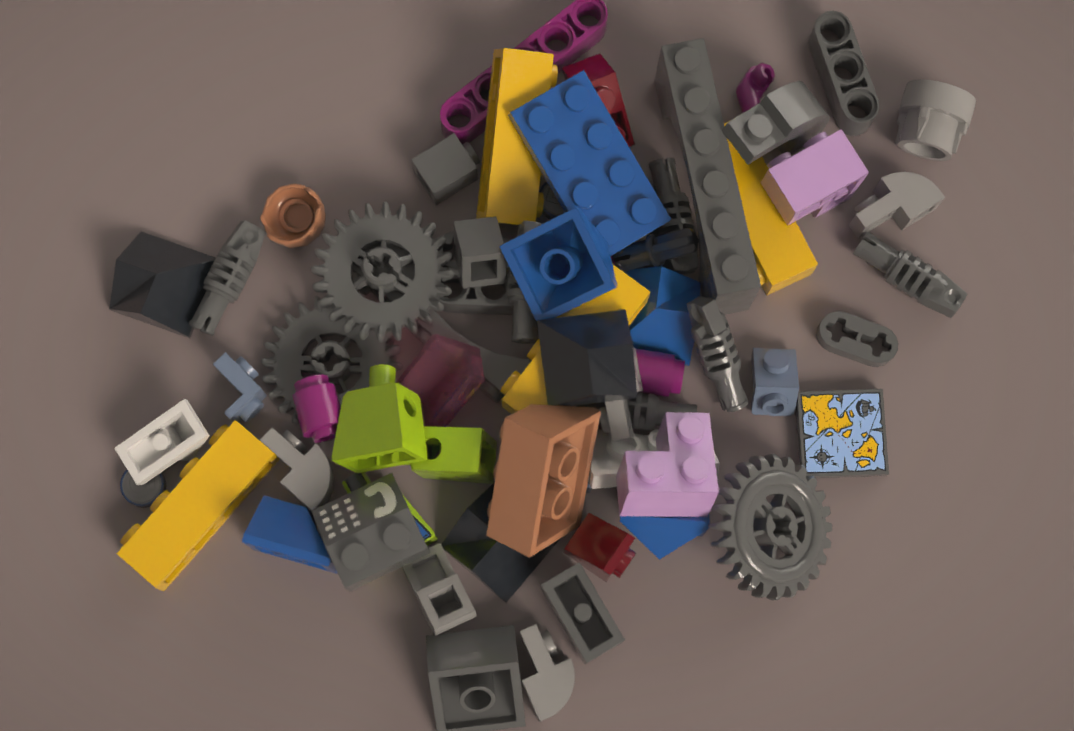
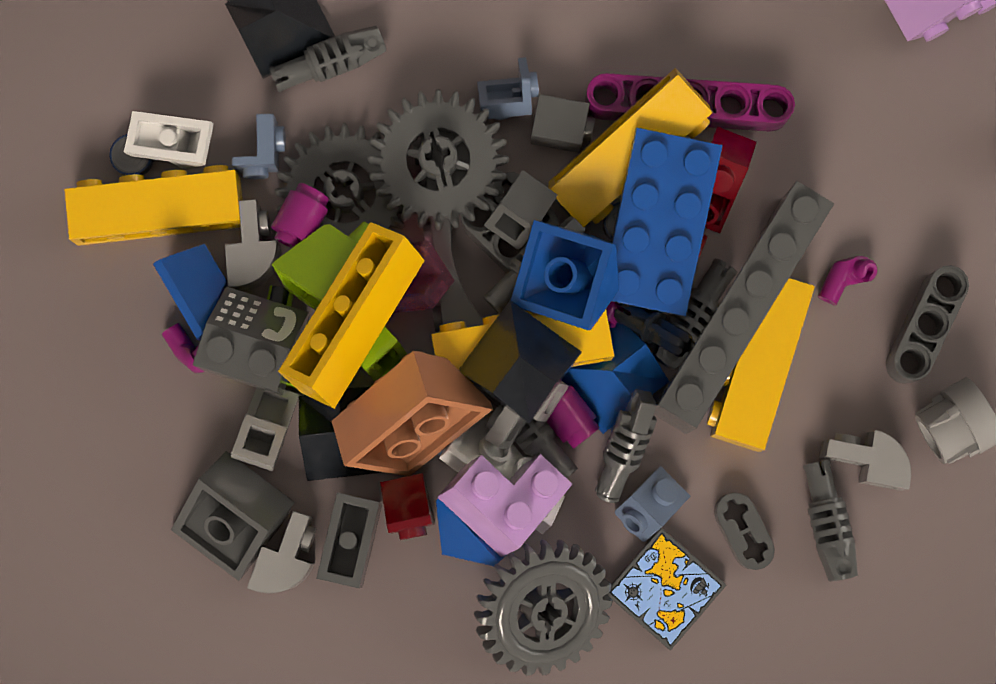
camera: 45 degrees right, 5 degrees up
nougat hair [260,183,326,249] -> none
dark grey arch [722,81,830,165] -> none
lavender brick [761,129,869,226] -> none
none -> magenta arm [161,323,205,373]
none -> yellow brick [278,222,425,409]
none -> sand blue bracket [477,57,539,120]

